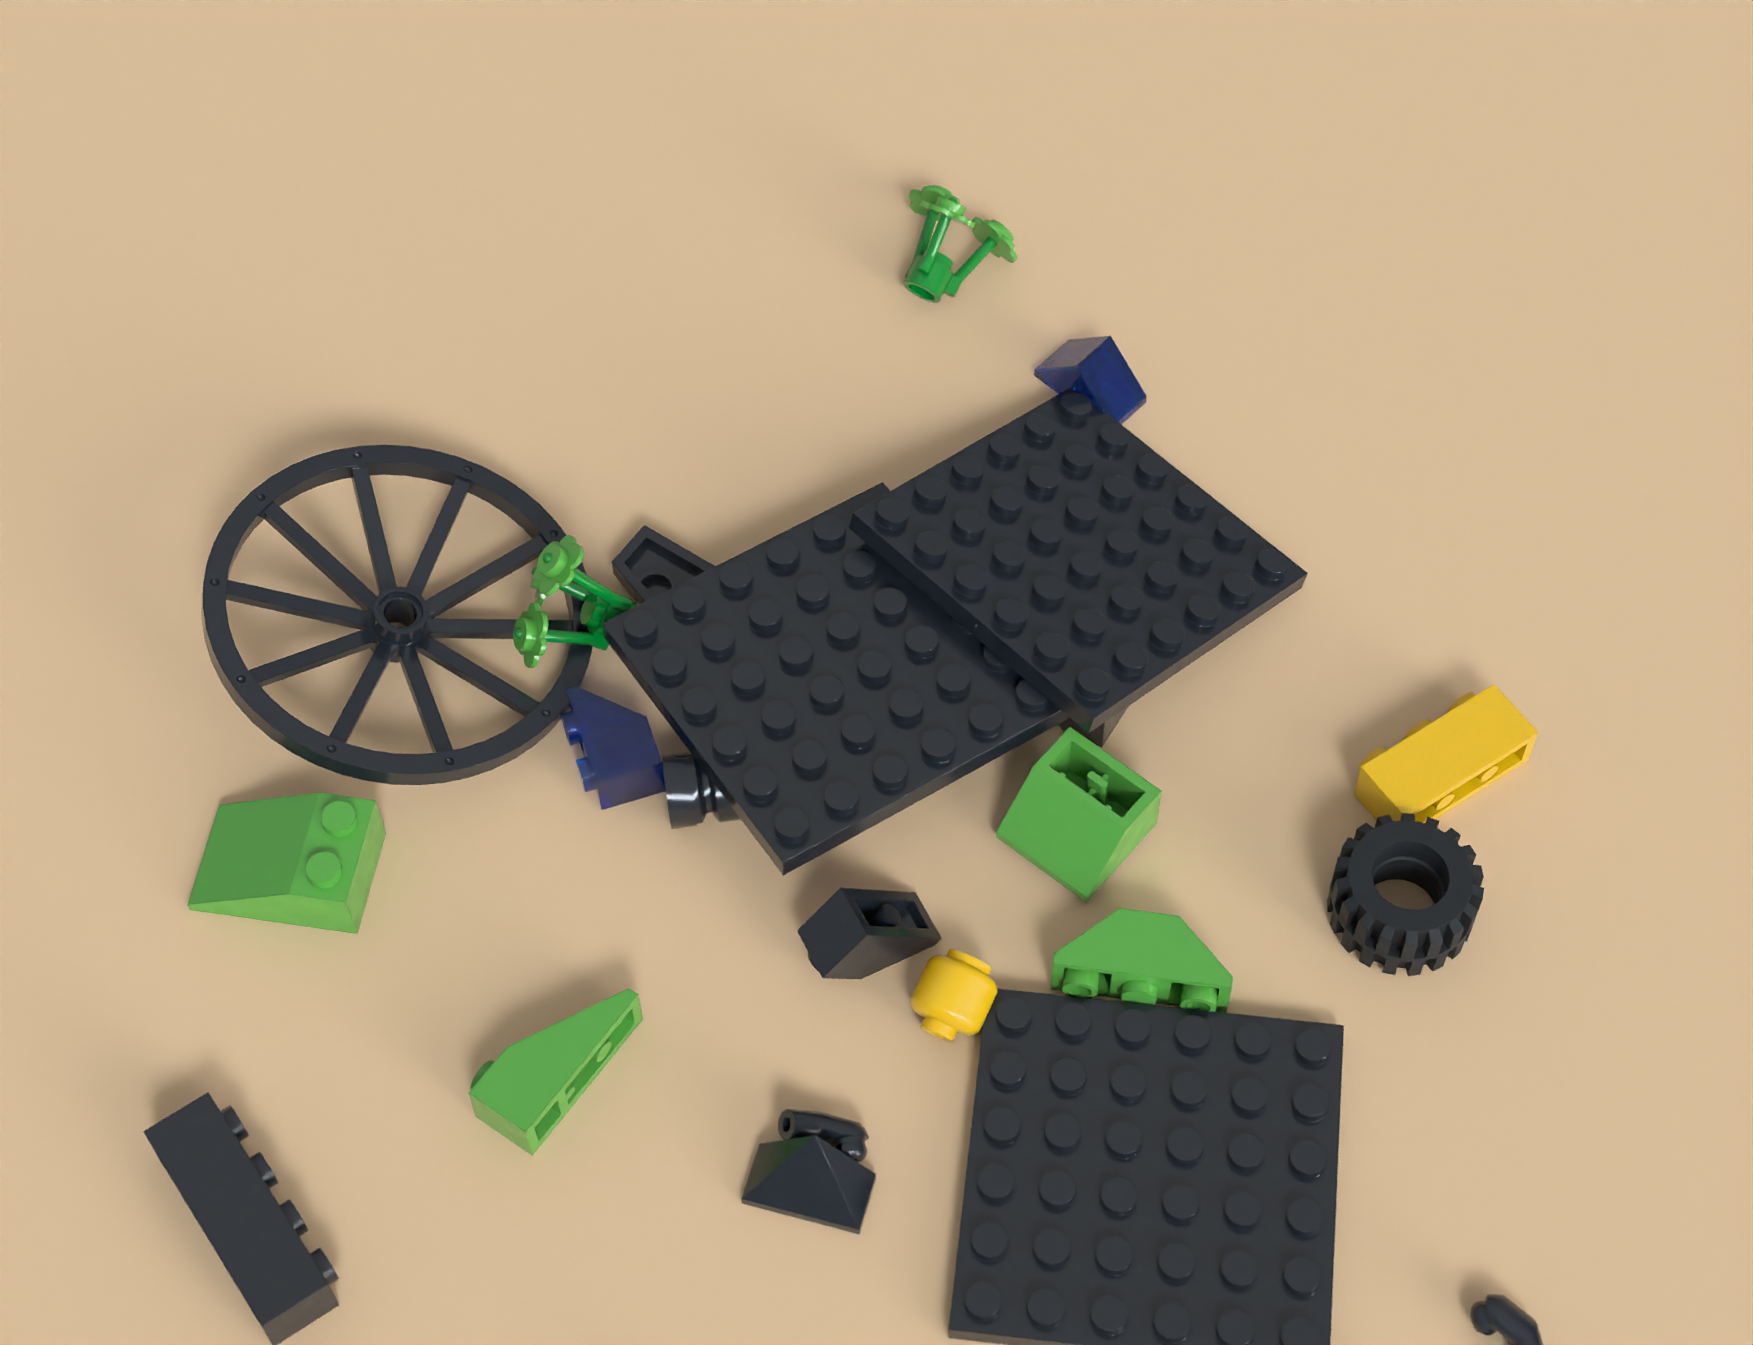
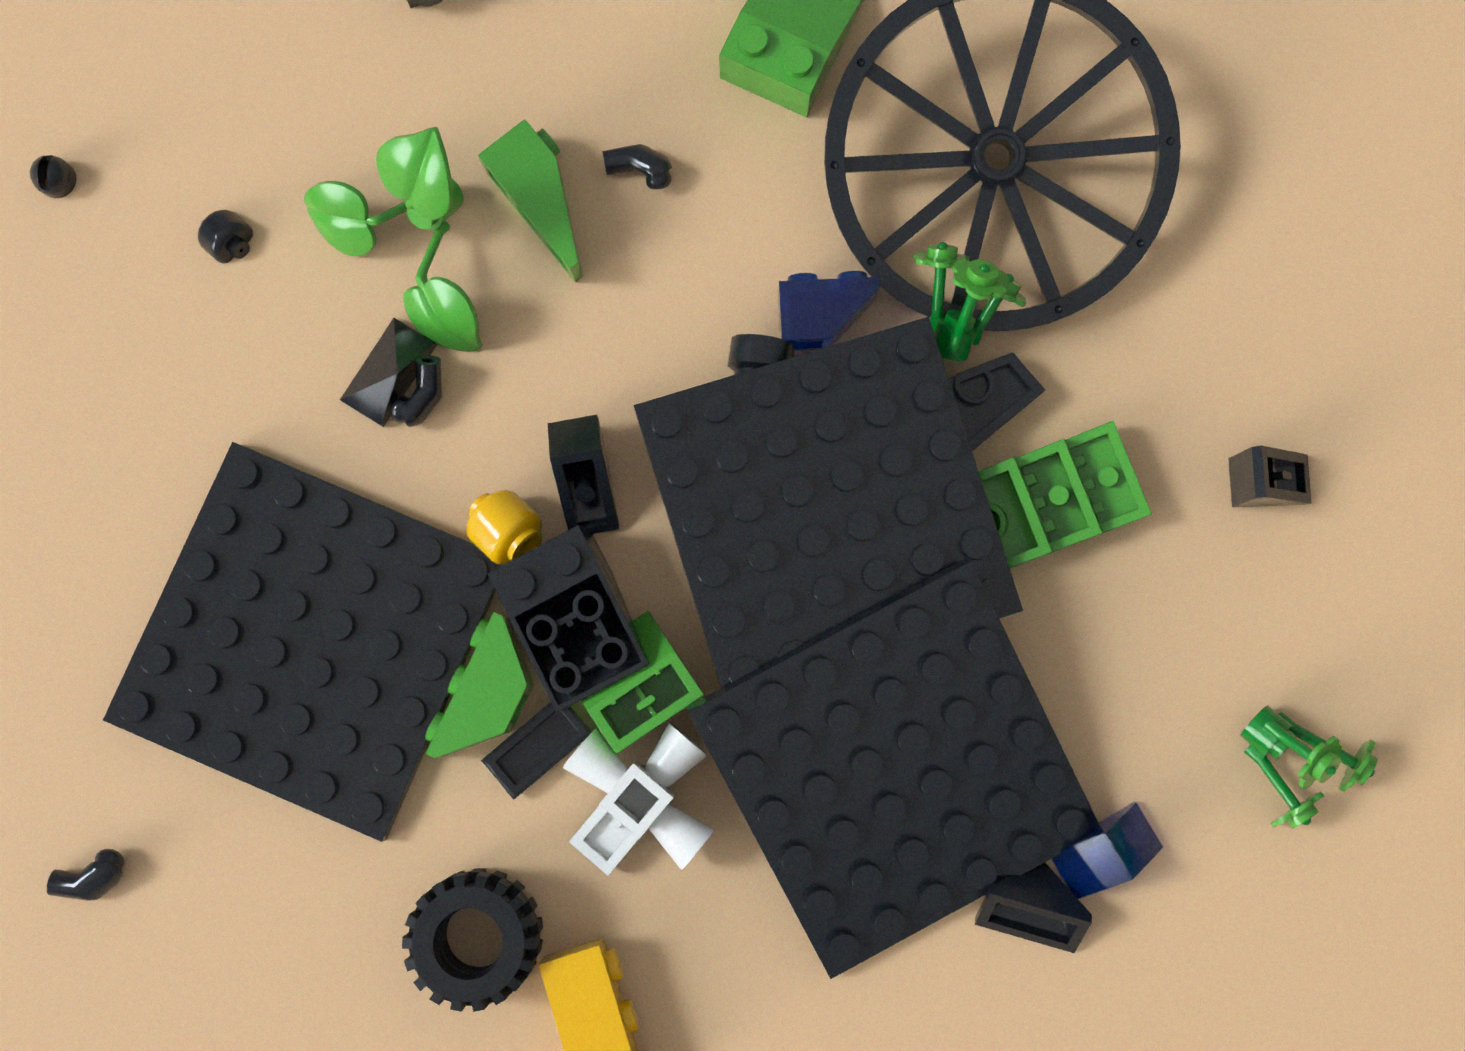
camera: 105 degrees right, 25 degrees up
none -> bright green plant [304,127,483,351]
none -> black tile [481,702,592,800]
none -> black slope [487,525,650,713]
none -> white brick [563,722,715,876]
none -> black arm [602,144,672,189]
none -> black slope [975,863,1092,953]
none -> bright green slope [978,421,1152,569]
none -> black slope [1228,445,1312,507]

